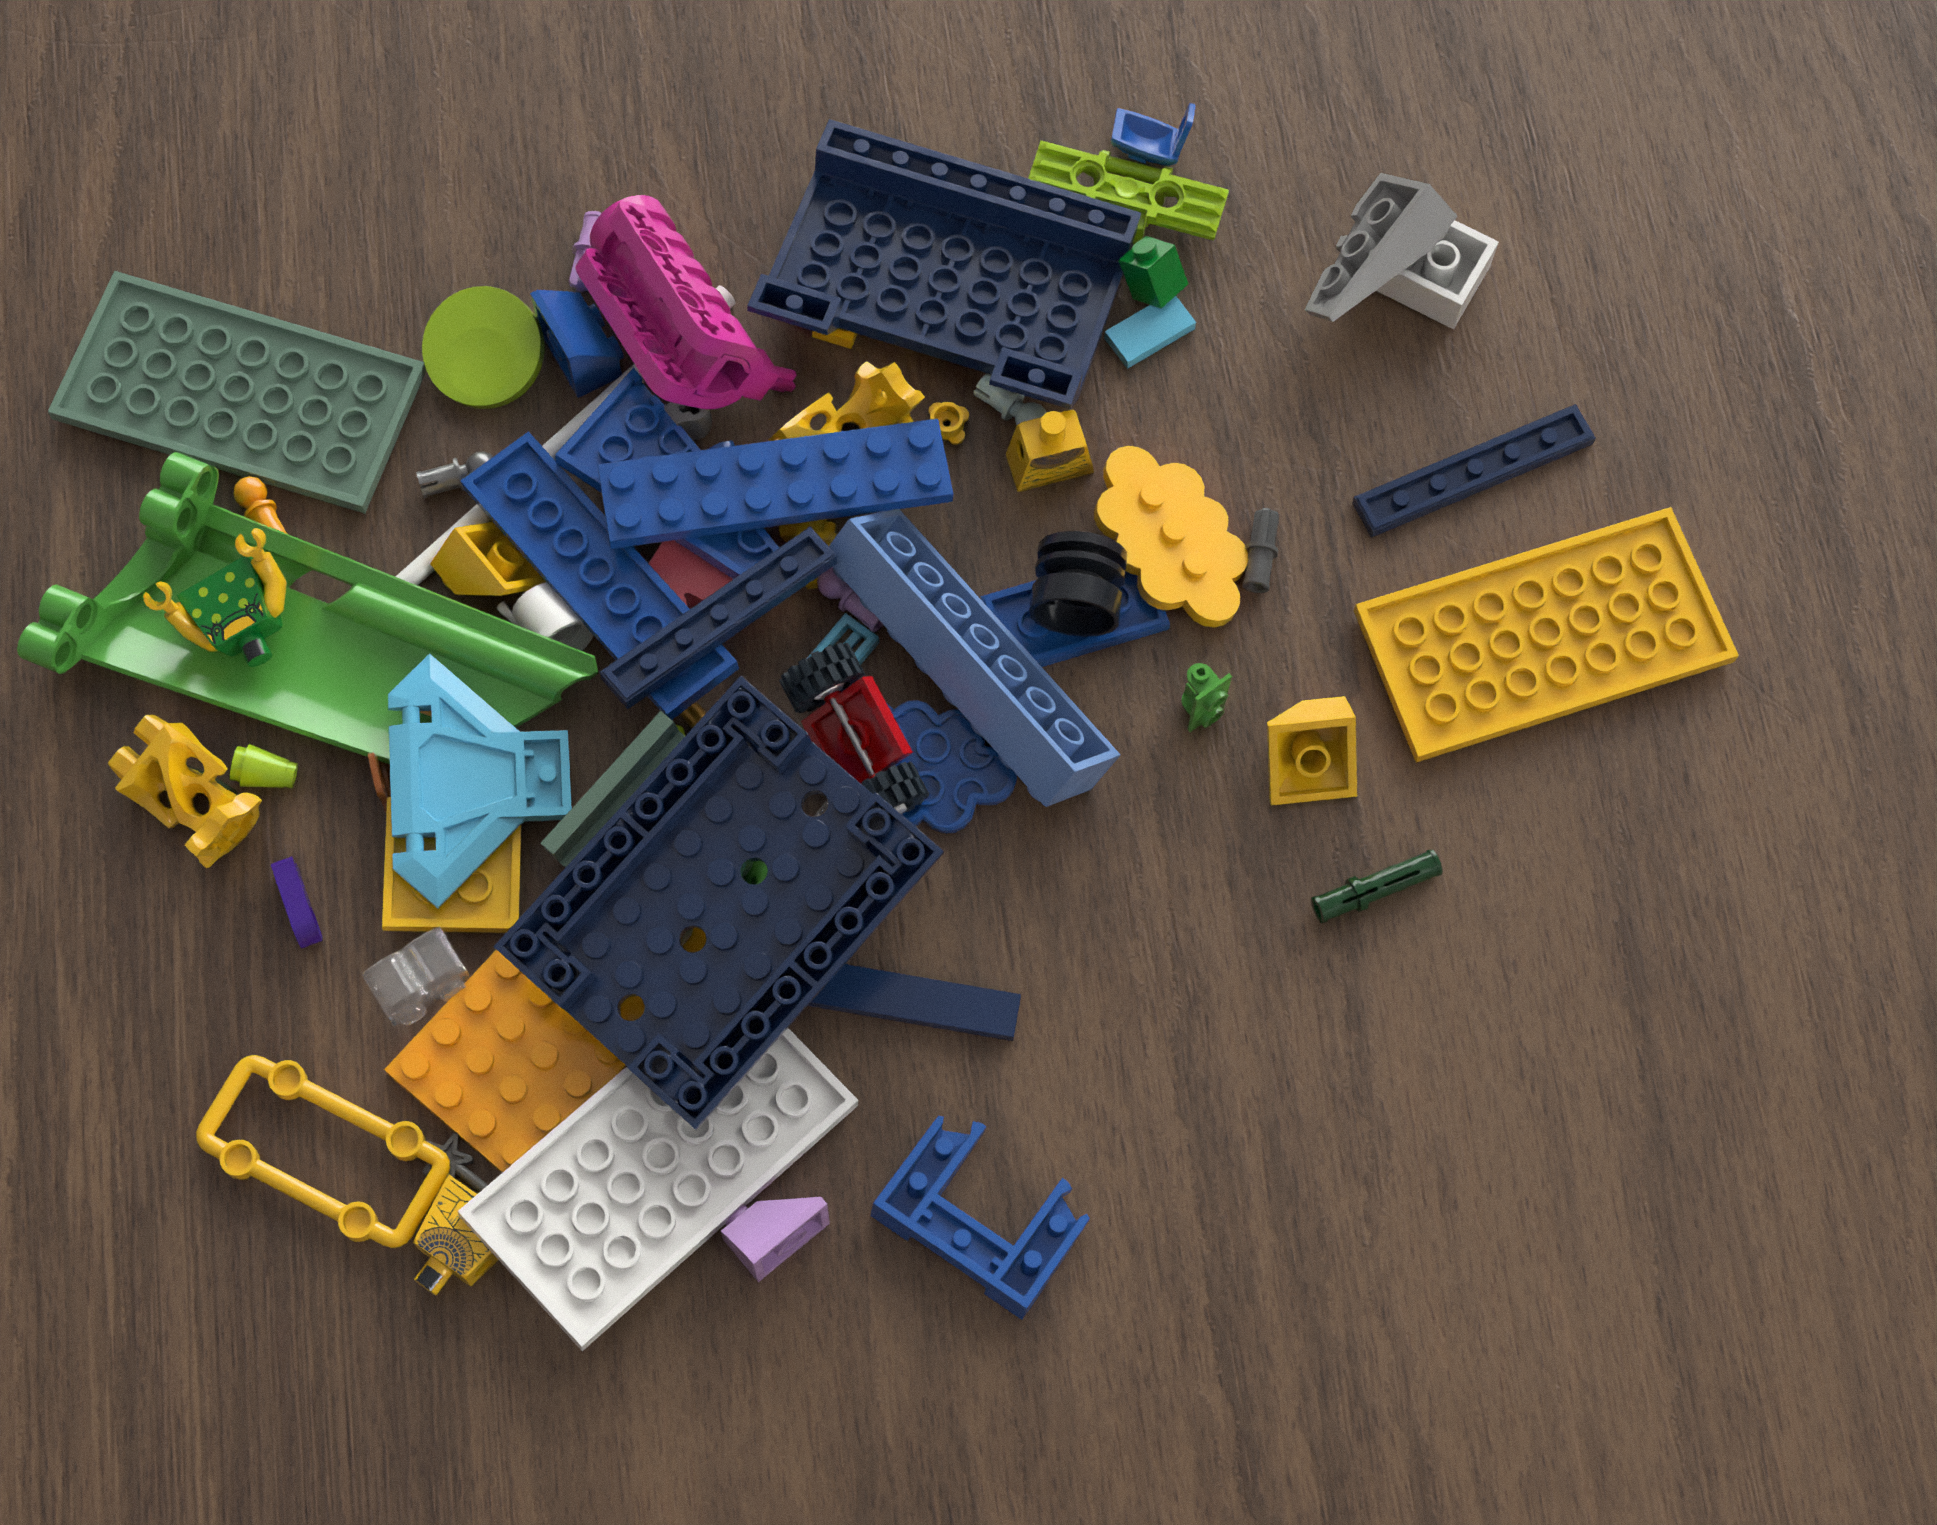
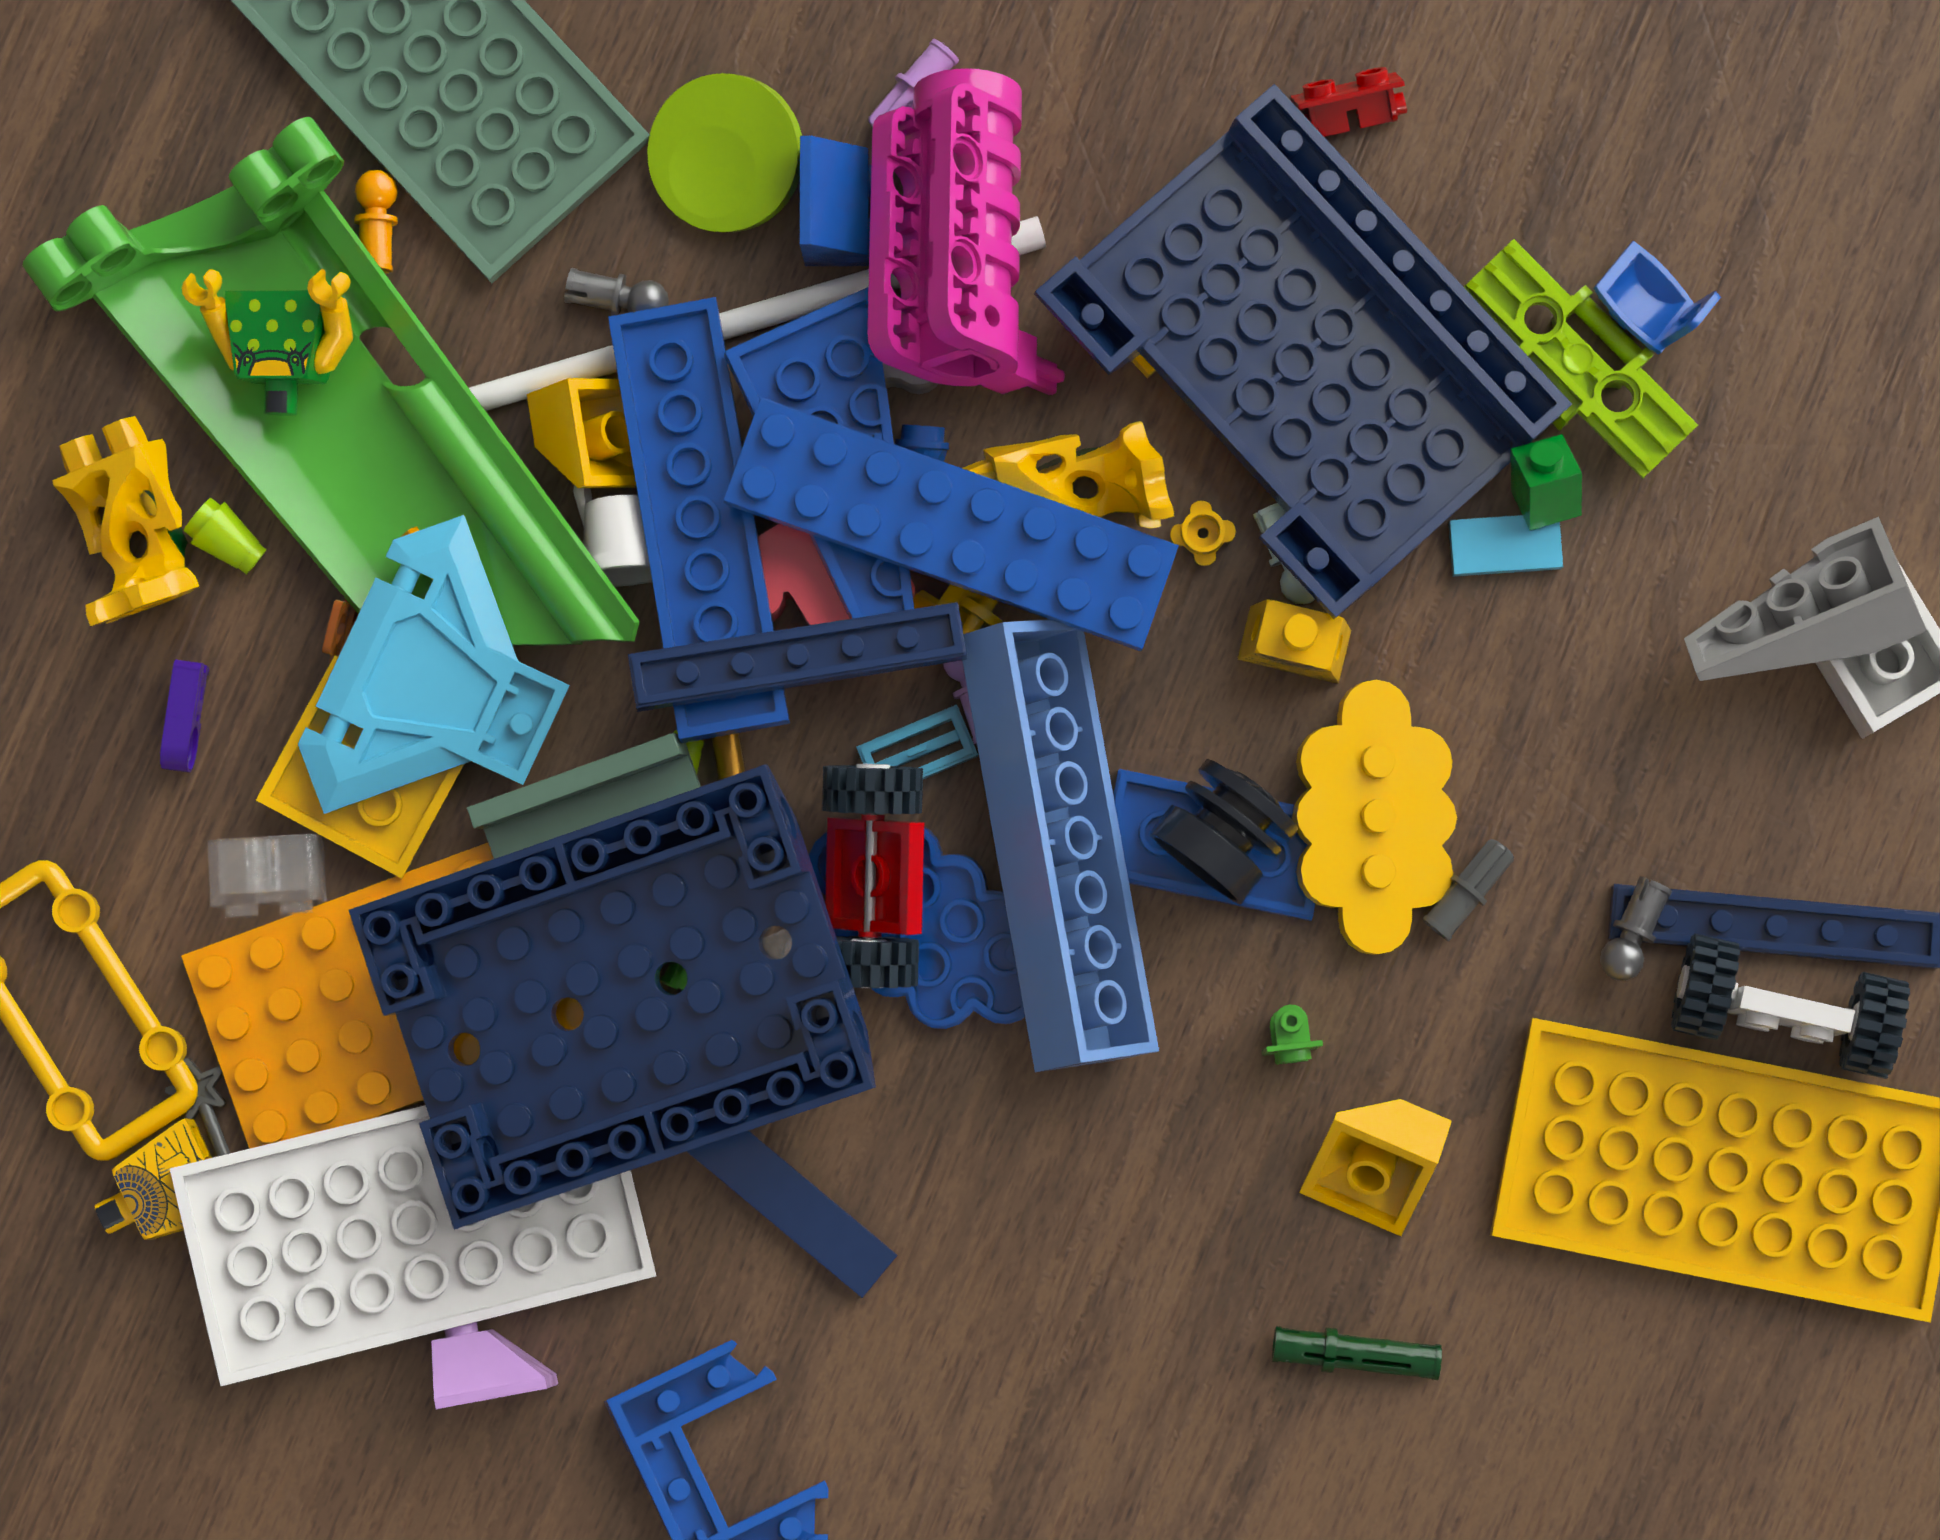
camera: 40 degrees right, 15 degrees up
none -> red hinge [1290,67,1407,137]
none -> flat silver pin [1600,876,1672,981]
none -> black plate [1671,933,1910,1079]

